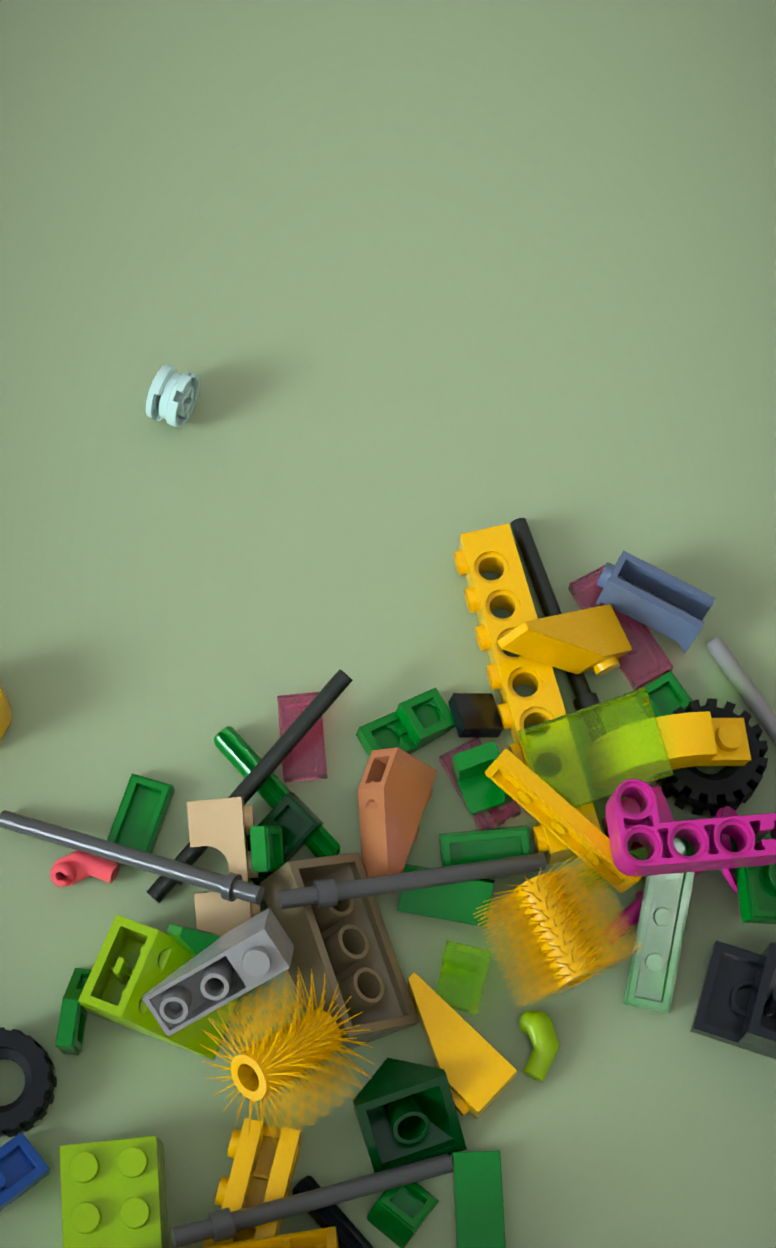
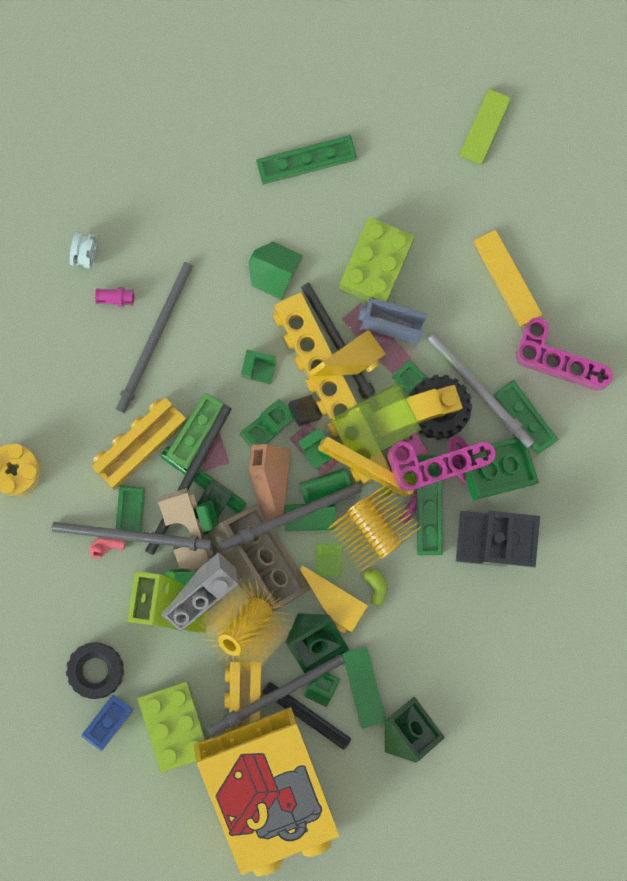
camera: 15 degrees left, 15 degrees up
green tile [55,968,91,1055] -> none
none -> yellow brick [92,397,187,491]
none -> dark pink pin [95,287,135,307]
none -> dark grey bar [116,262,193,413]
none -> bright green tile [166,393,226,470]
none -> green panel [241,350,276,384]
none -> green slope [248,242,303,300]
none -> green tile [256,135,357,185]
none -> lime brick [339,217,415,302]

